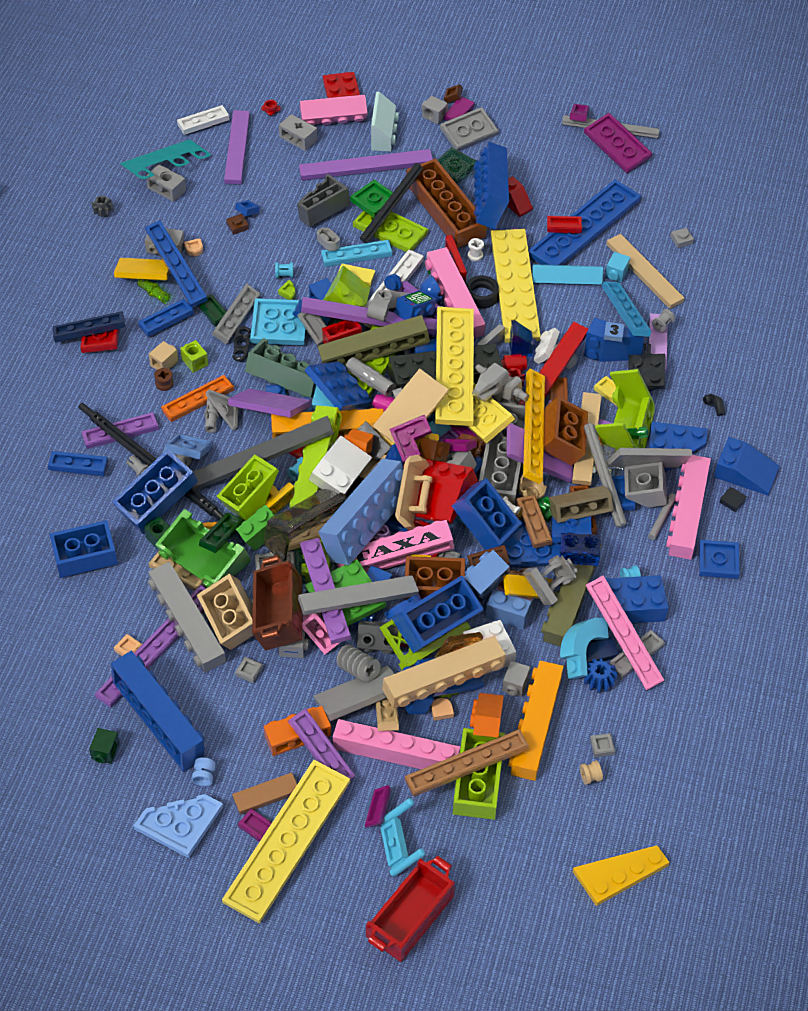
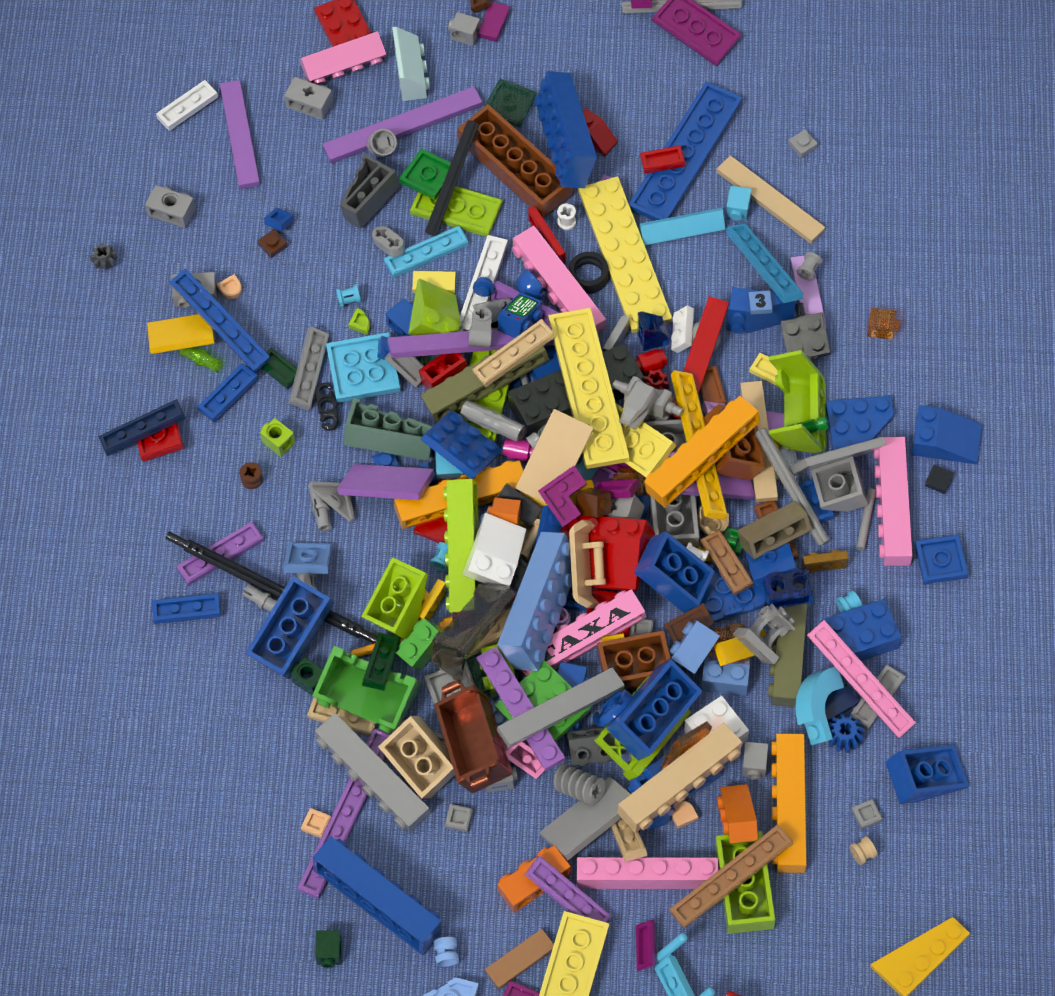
camera: 10 degrees left, 10 degrees up
blue brick [49,520,118,578] -> none
teal piece [119,139,211,179] -> none
tan brick [149,341,178,370] -> none
orange tile [161,375,234,422] -> none
dark grey tile [193,416,334,490] -> none
red plate [261,100,281,116] -> none
light grey tile [440,107,499,152] -> none
black arm [703,394,726,416] -> none
none -> light grey wheel [366,129,397,157]
none -> tan tile [472,319,555,387]
none -> light orange brick [644,396,760,508]
none -> pearl gold plate [802,550,849,574]
none -> clear orange brick [867,308,900,340]
none -> blue slope [885,744,970,804]

